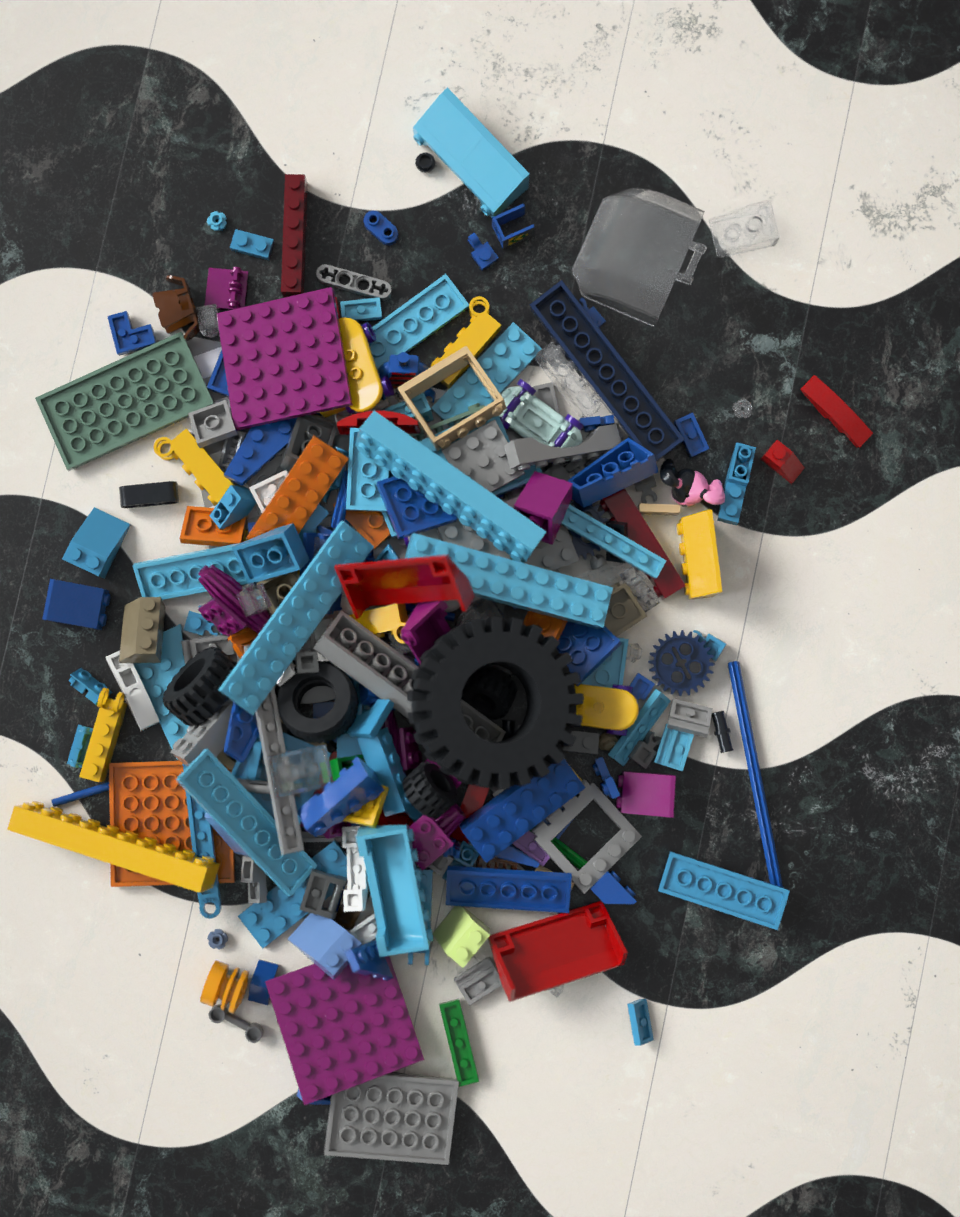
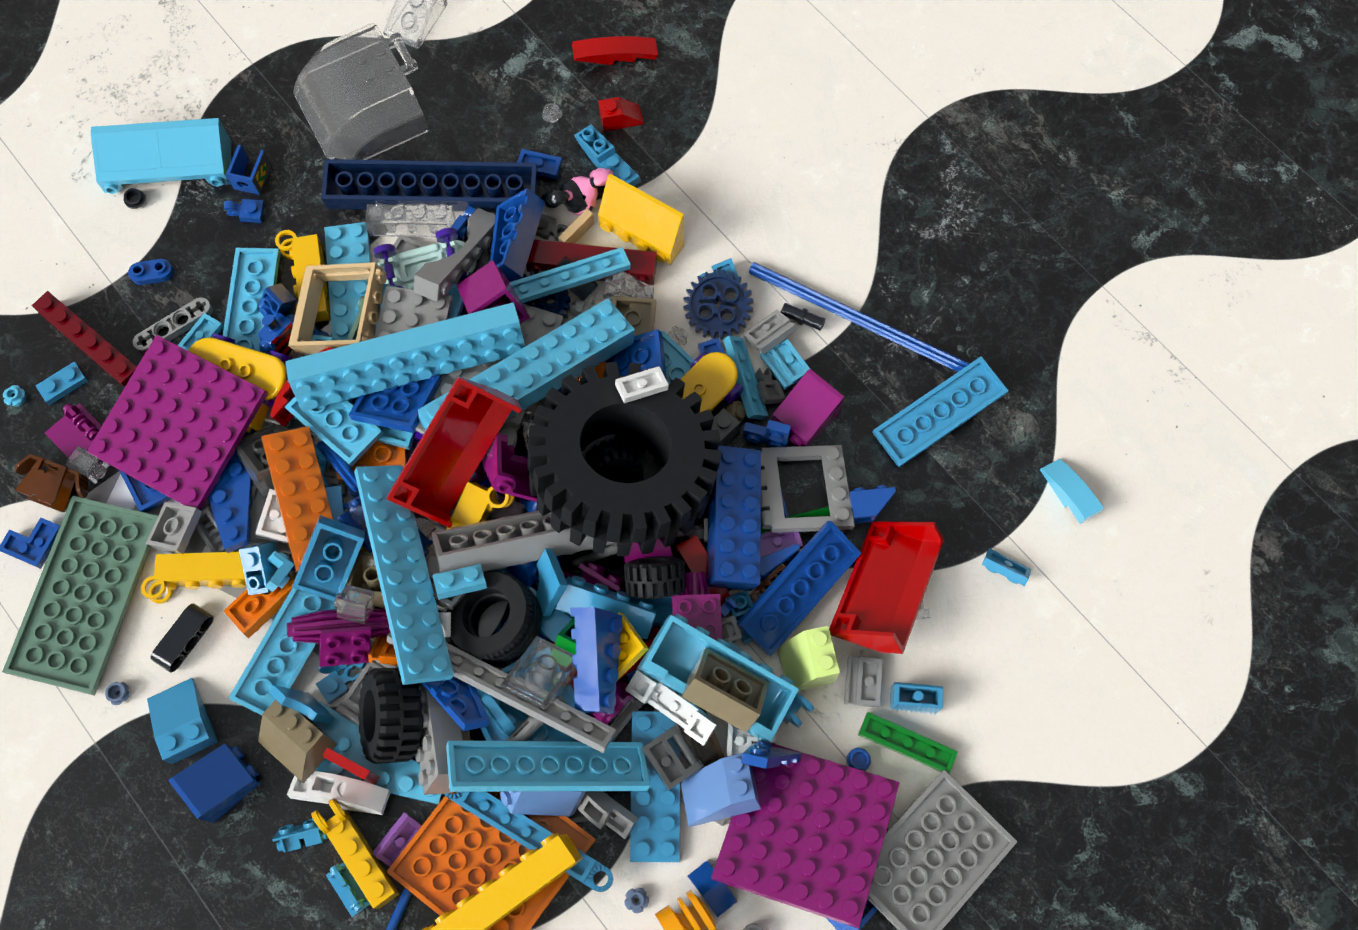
camera: 50 degrees left, 15 degrees down
none -> sand blue plate [105,682,130,705]
none -> blue slope [258,284,296,316]
none -> medium azure bracket [265,551,295,592]
none -> dark azure tile [269,685,334,725]
none -> red tile [323,748,380,784]
none -> medium lavender plate [372,812,422,867]
none -> medium azure plate [433,564,487,600]
none -> white plate [615,366,669,403]
none -> dark tan slope [681,647,770,733]
none -> blue plate [846,748,871,771]
none -> dark azure brick [890,682,943,714]
none -> medium azure slope [1040,459,1104,524]

